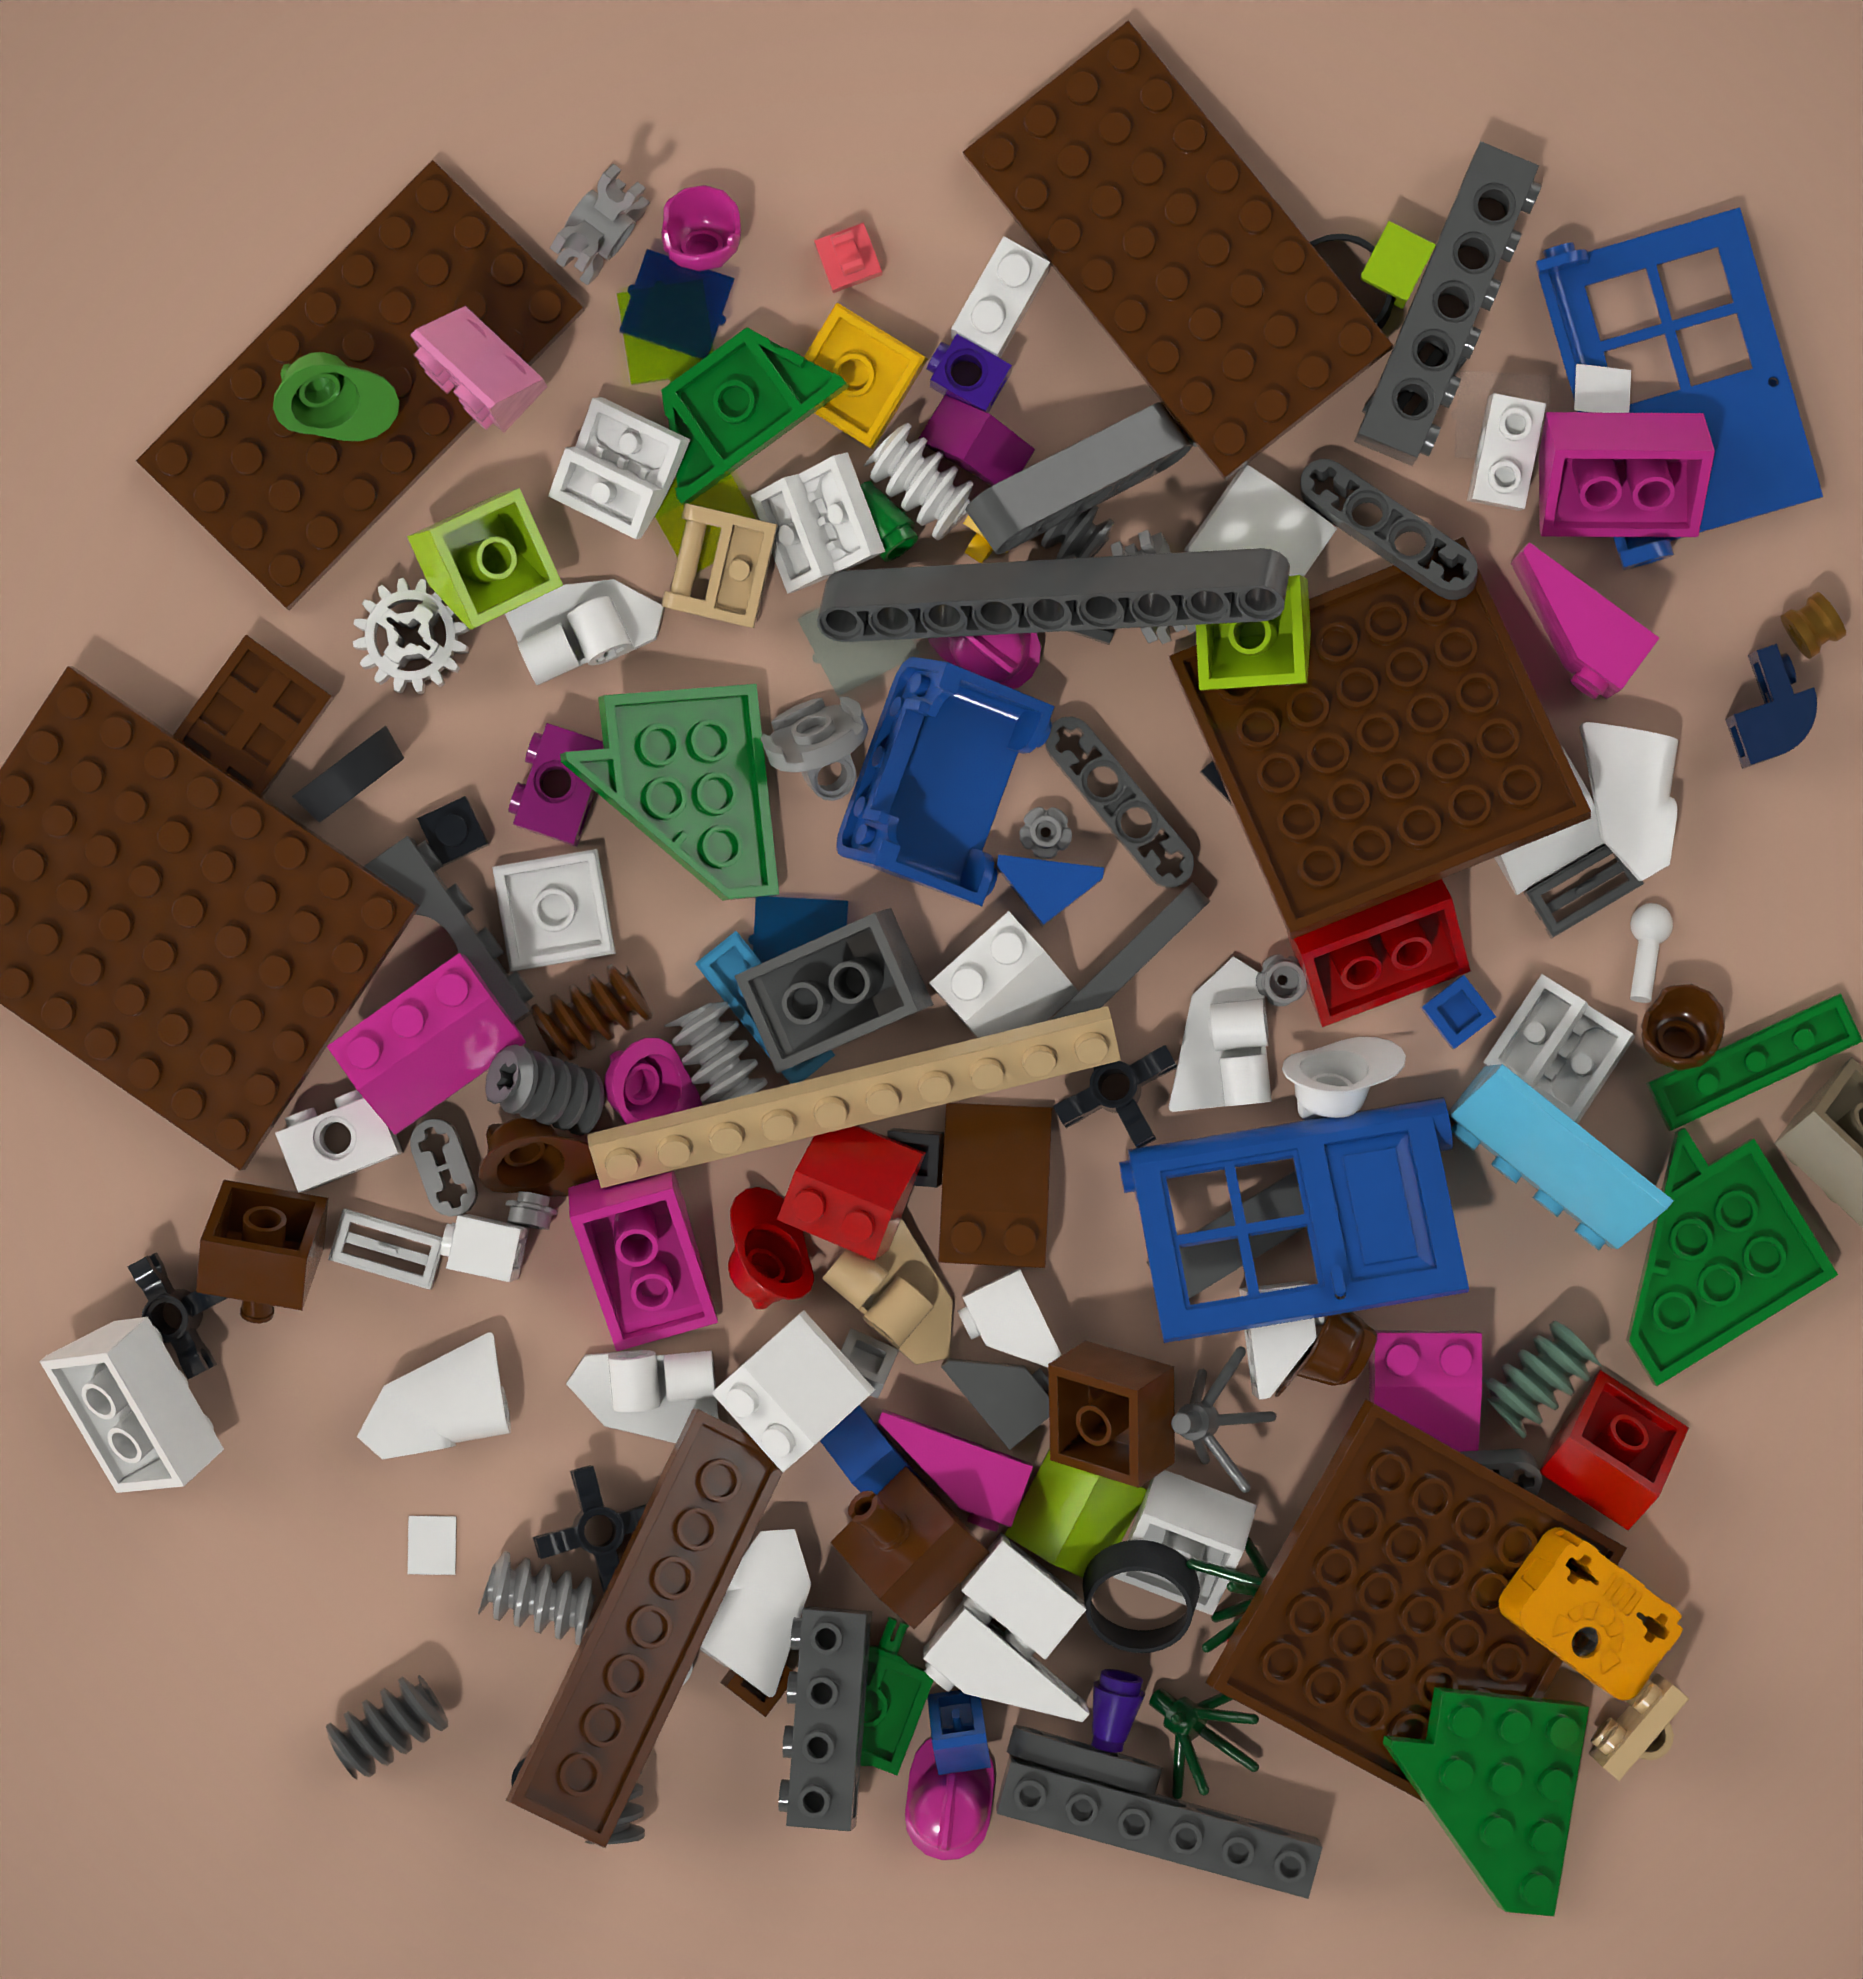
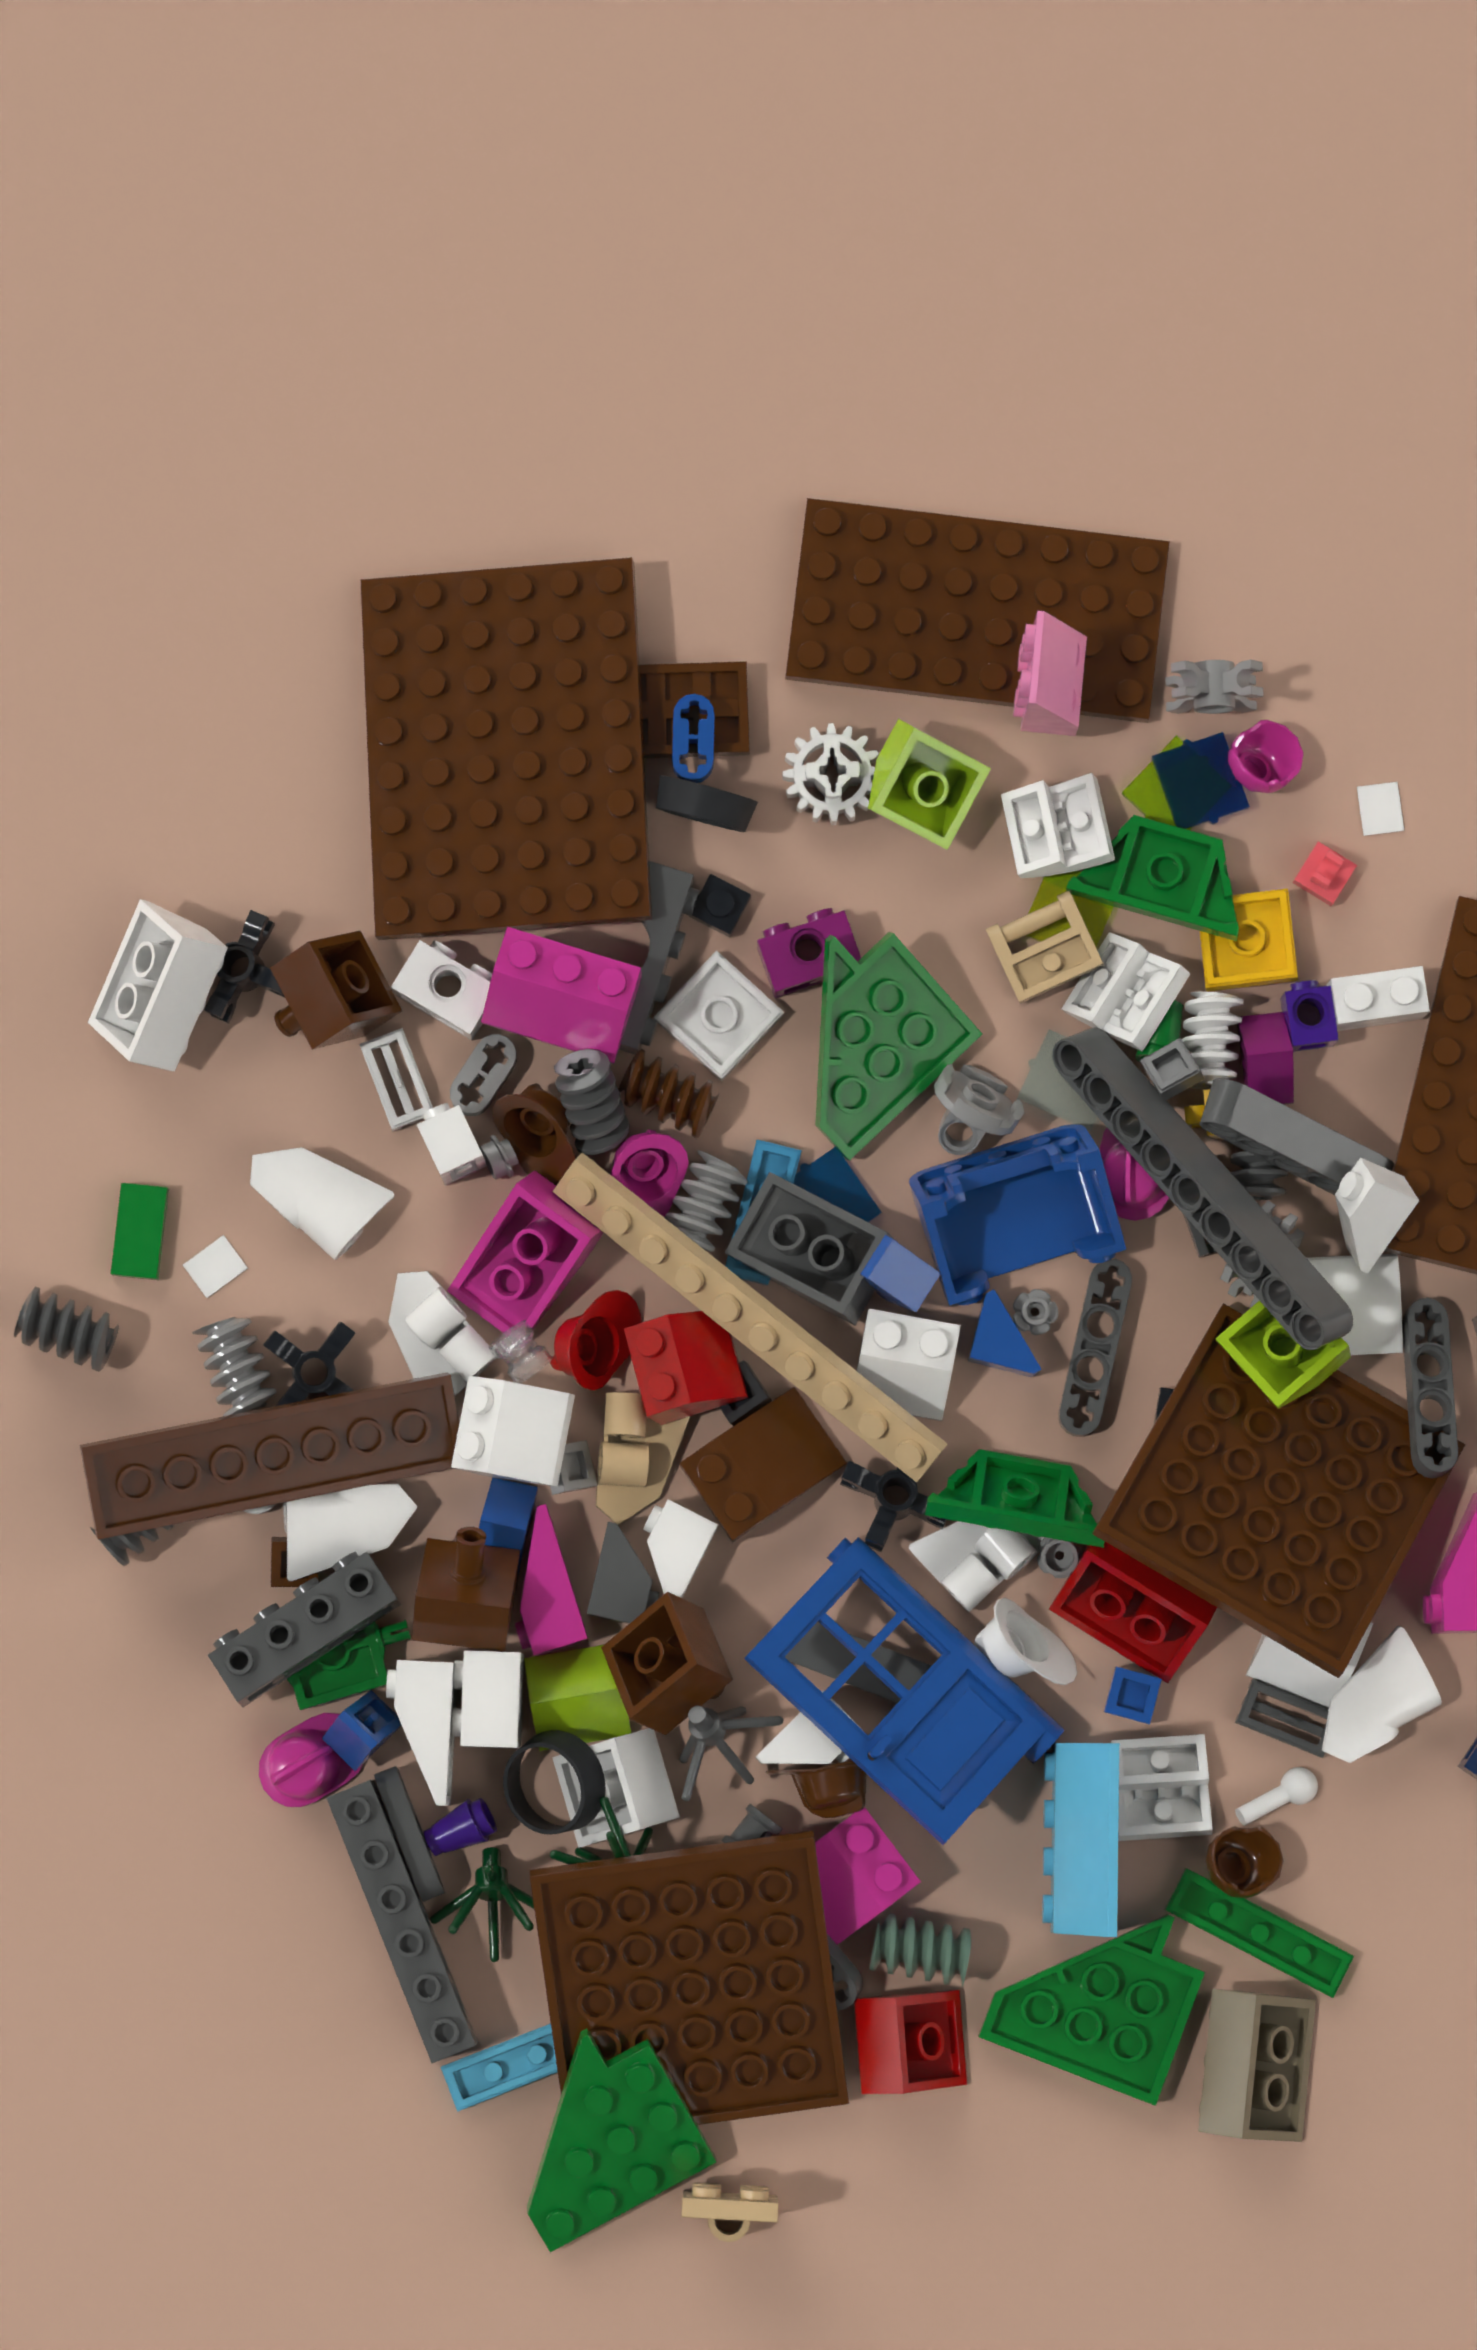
camera: 50 degrees right, 5 degrees down
bright green piece [273,352,399,441] -> none
white panel [505,579,665,686] -> none
dark grey beam [1050,882,1210,1020] -> none
light orange axle [1499,1528,1683,1701] -> none
none -> green tile [110,1183,169,1281]
none -> medium azure tile [441,2023,558,2112]
none -> clear wheel [488,1320,553,1383]
none -> blue beam [672,694,715,783]
none -> dark grey bush [721,1804,782,1843]
none -> slope [861,1235,941,1312]
none -> green wing [925,1449,1105,1548]
none -> dark grey tile [1140,1038,1204,1101]
none -> white slope [1335,1157,1419,1274]
none -> white sticker [1357,782,1404,836]

